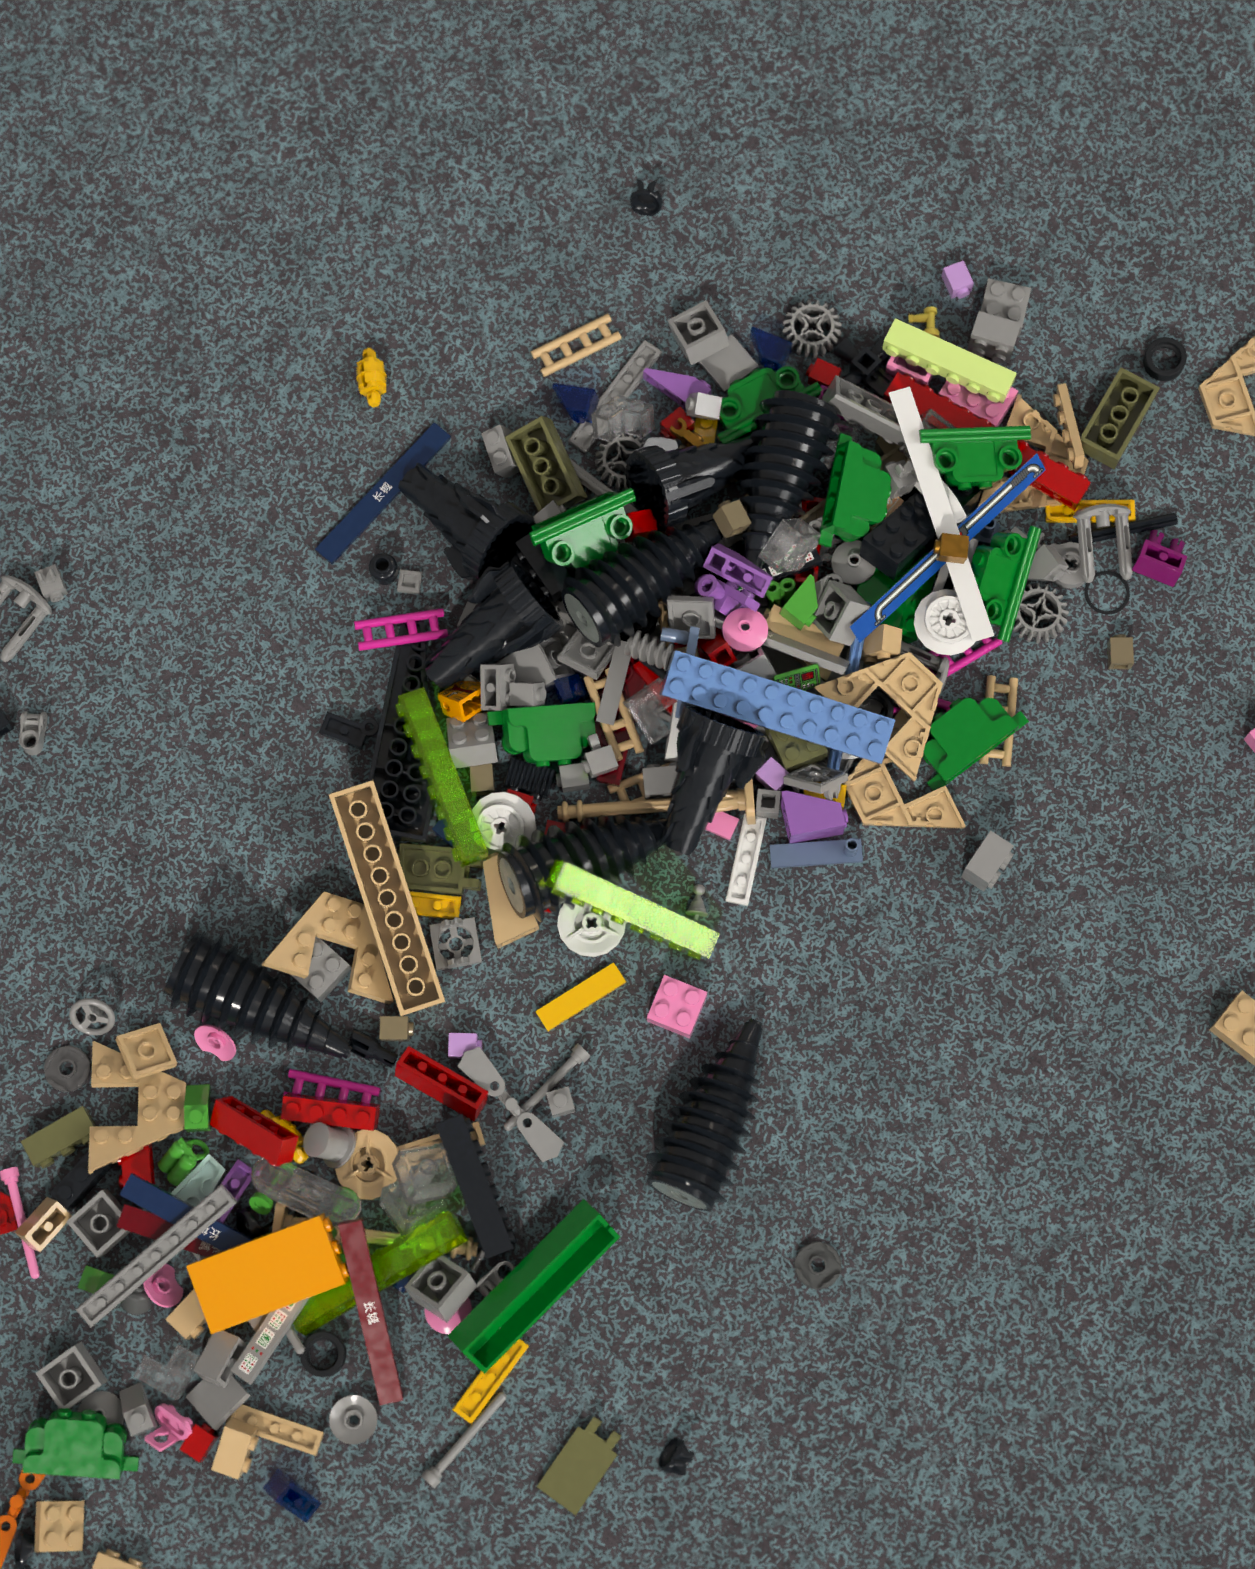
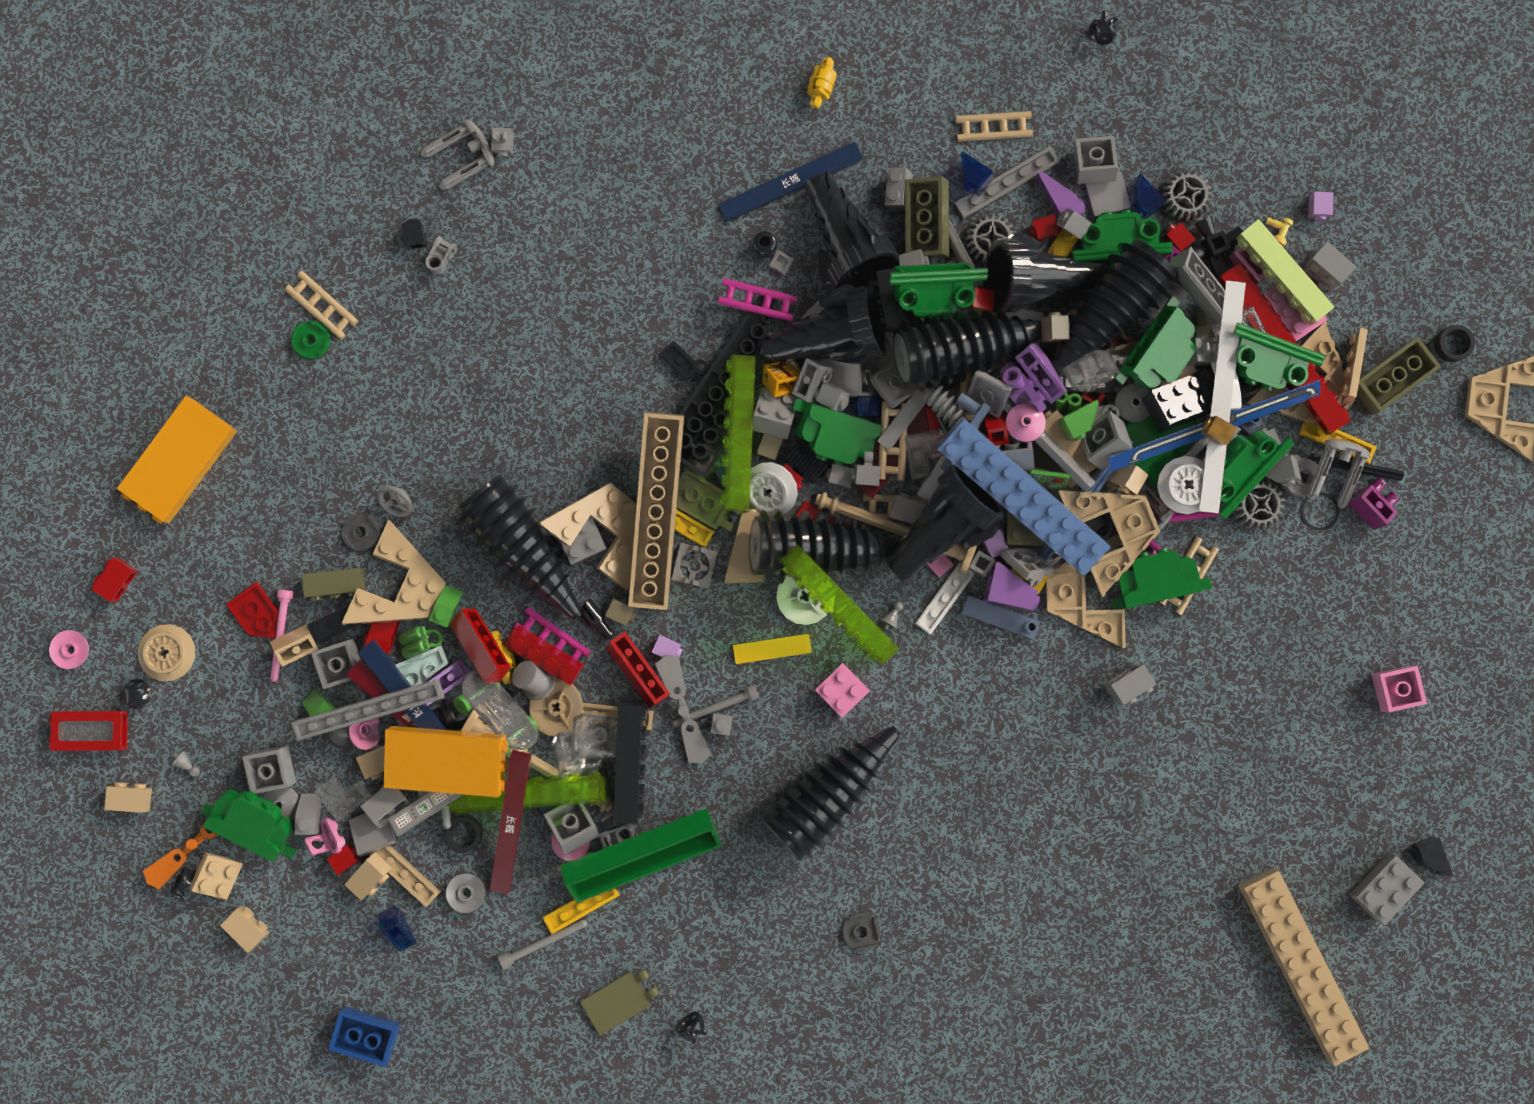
camera: 15 degrees right, 10 degrees up
tan plate [116,1023,177,1080] -> none
bright pink dish [194,1024,236,1061] -> none
clear brick [591,395,655,442] -> none
pearl gold plate [670,418,705,447] -> none
light grey brick [980,278,1031,337] -> none
dark tan brick [1107,634,1134,669] -> none

